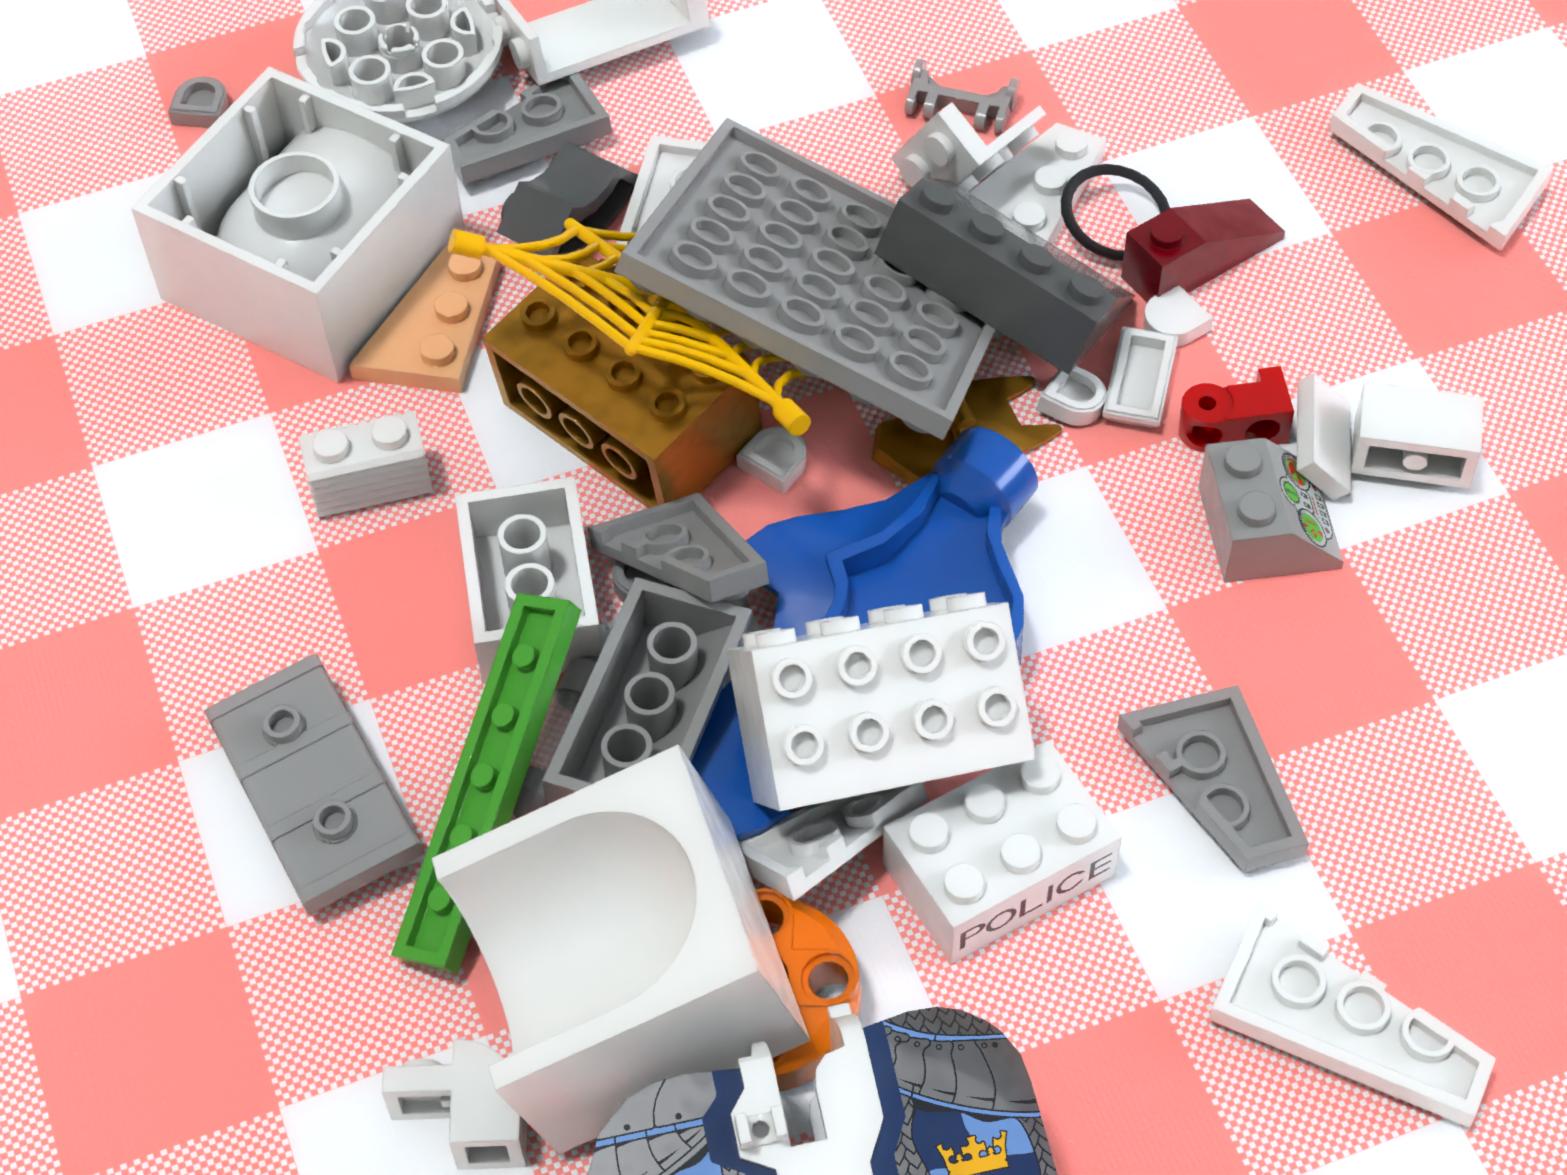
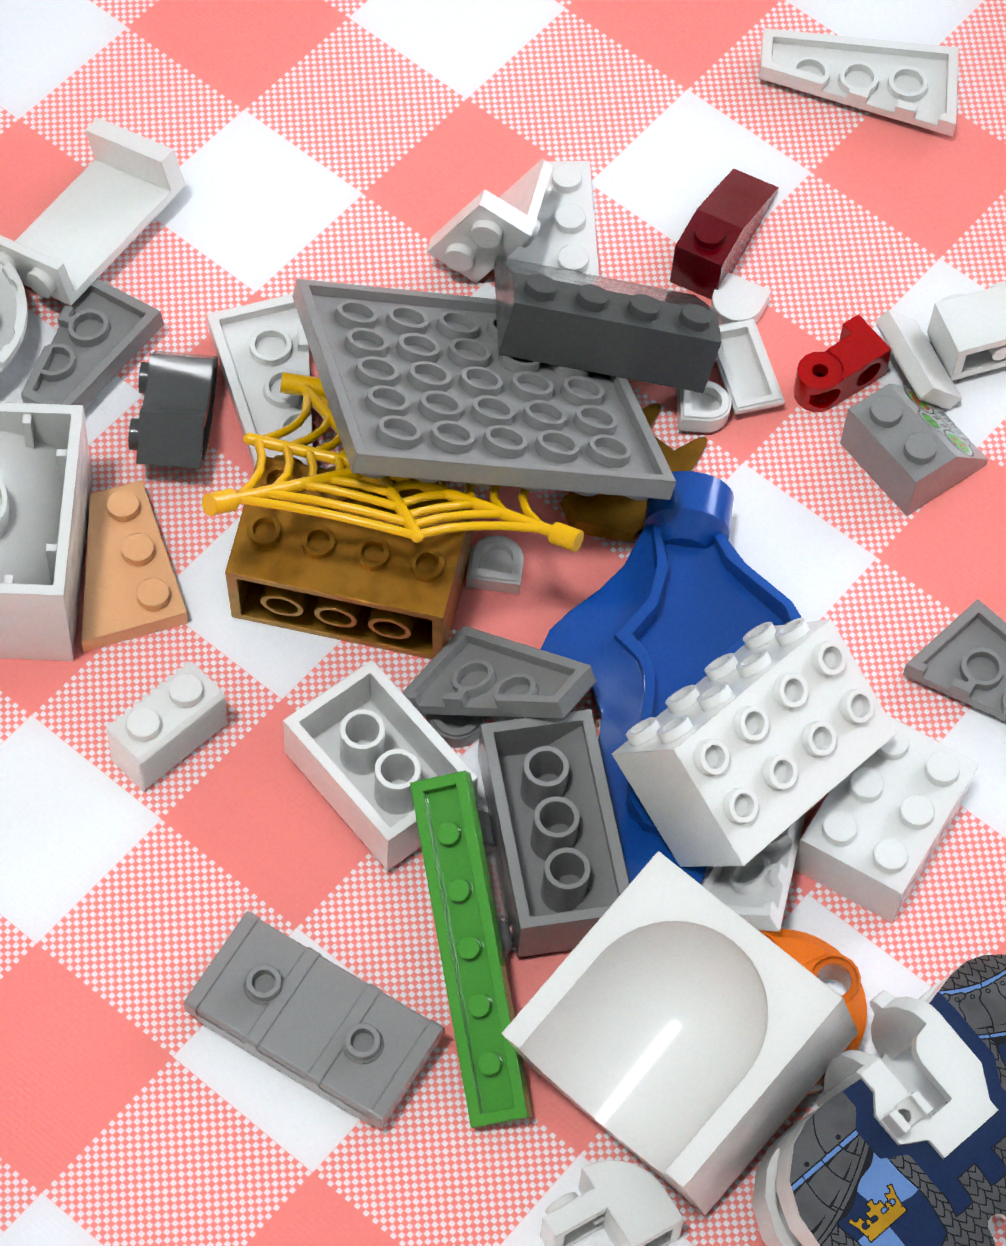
camera: 35 degrees left, 5 degrees up
light grey piece [905,58,1021,134] -> none
black tyre [1060,164,1170,261] -> none

